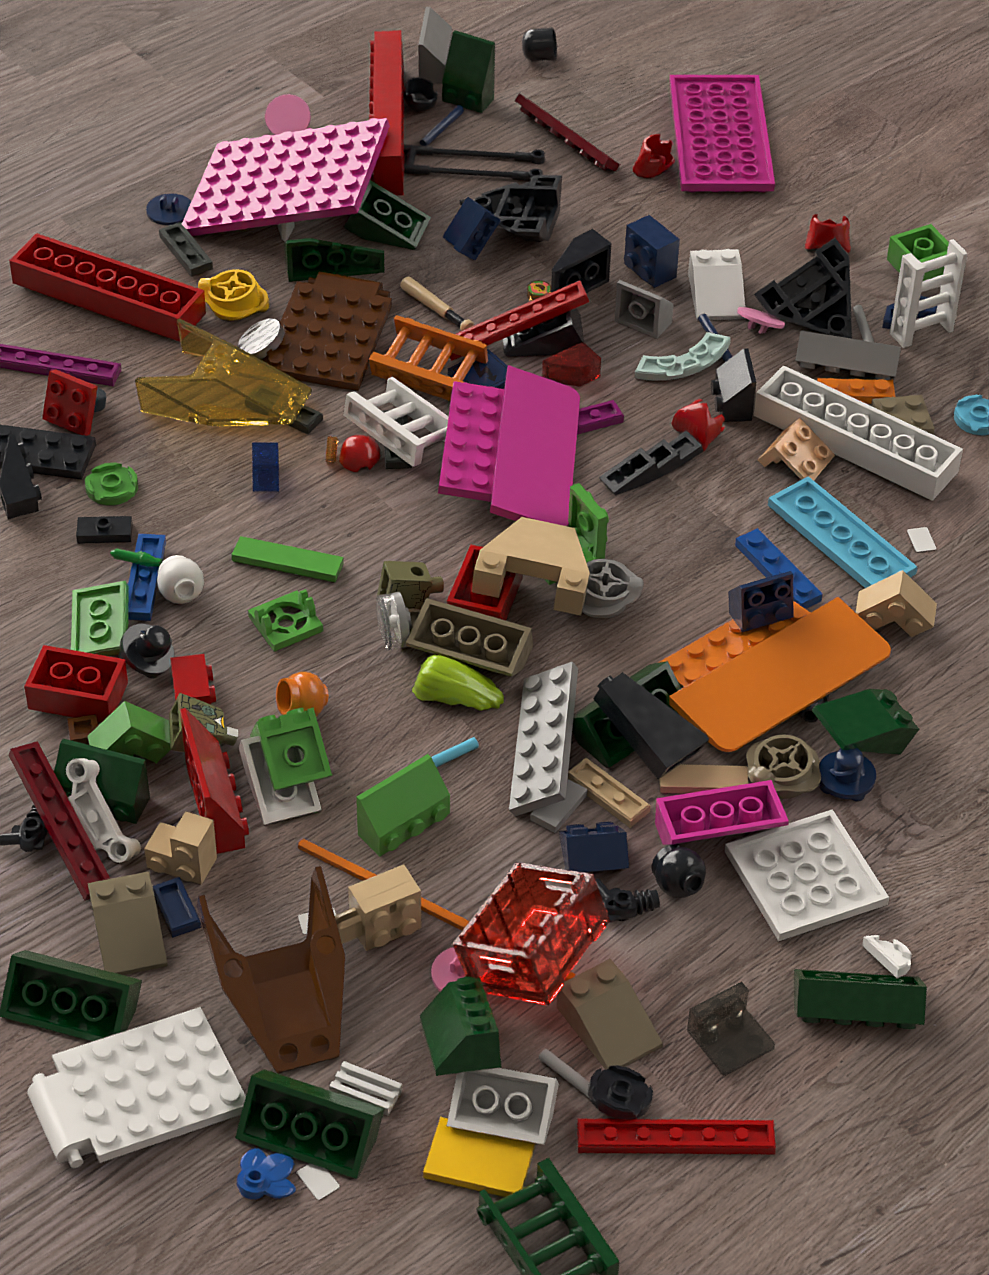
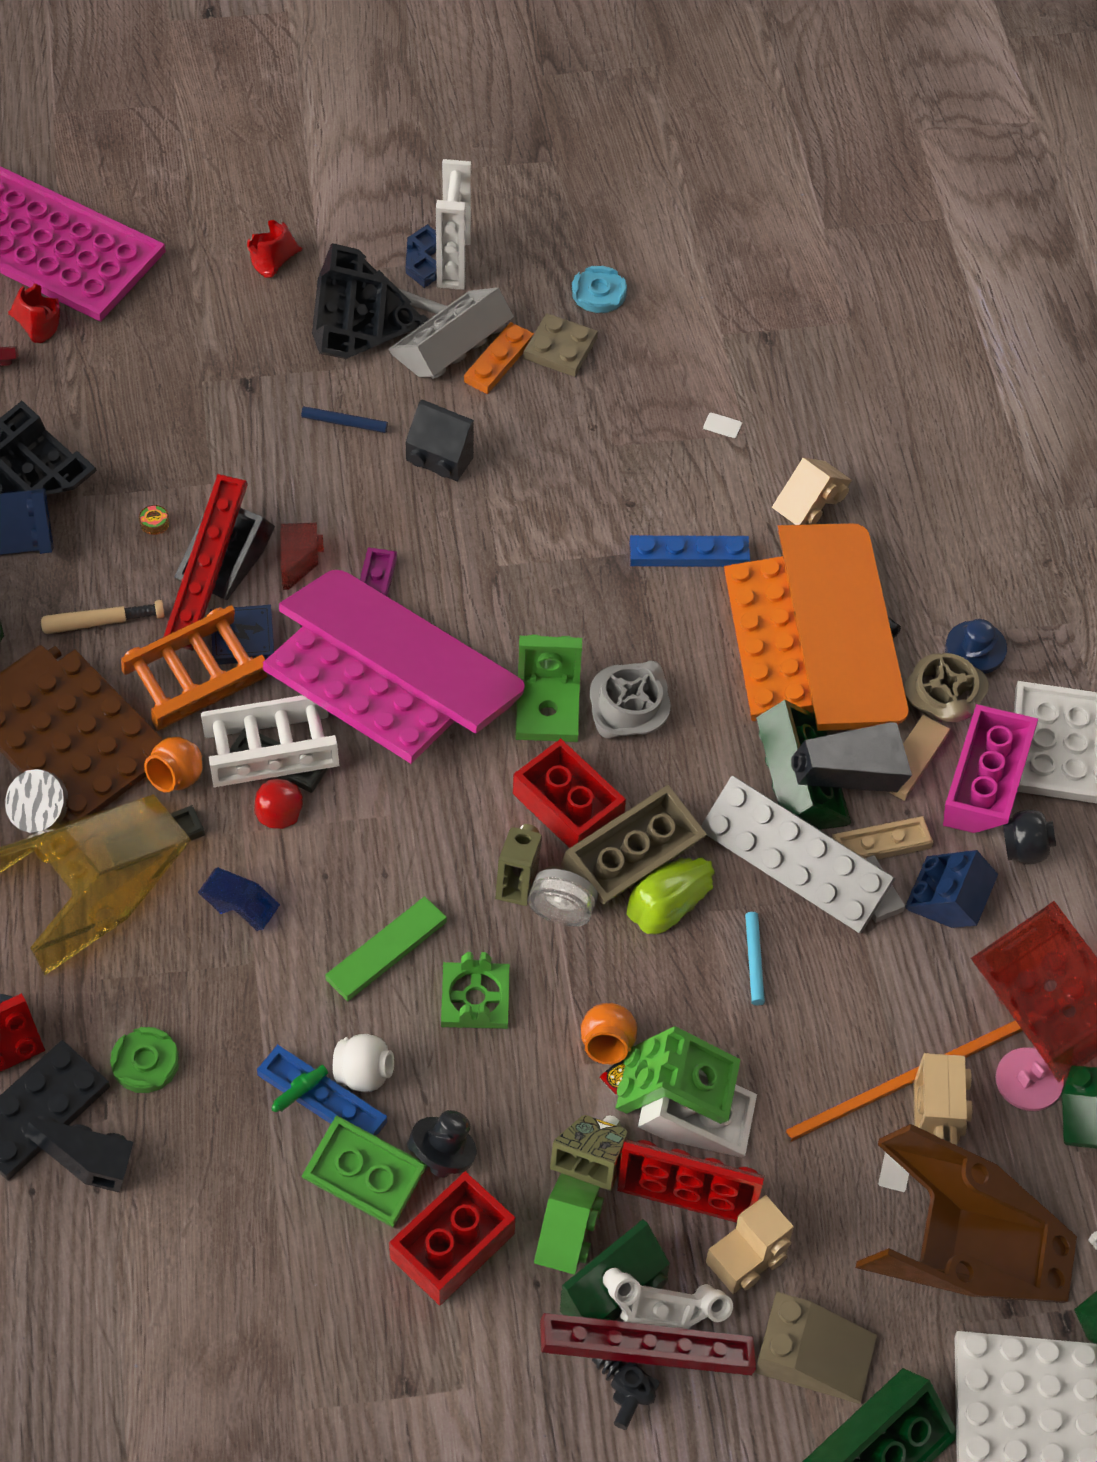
camera: 60 degrees left, 10 degrees up
reddish brown plate [67,714,98,745] -> none
black plate [76,516,133,544] -> none
dark blue tile [152,877,201,938] -> none
red brick [170,654,216,705] -> none
clear orange tile [325,436,338,463] -> none
bright green slope [356,754,450,857] -> none
tan wedge [472,517,590,616] -> none
black slope [551,229,612,293] -> none
black piece [590,878,660,923] -> none
black slope [599,430,704,495] -> none
light grey slope [615,280,674,339] -> none
dark blue brick [624,215,680,288] -> none
light aqua tile [635,332,730,381] -> none
red hair [671,399,725,452] -> none
white slope [688,249,746,320] -> none
dark blue slope [728,571,794,632] -> none
bright pink piece [737,307,785,334] -> none
white brick [754,365,963,501] -> none
light nougat bracket [758,418,835,480] -> none
medium azure plate [768,476,917,588] -> none
dark green slope [812,688,920,755] -> none
bright green brick [887,224,949,281] -> none
none -> orange piece [144,737,203,792]

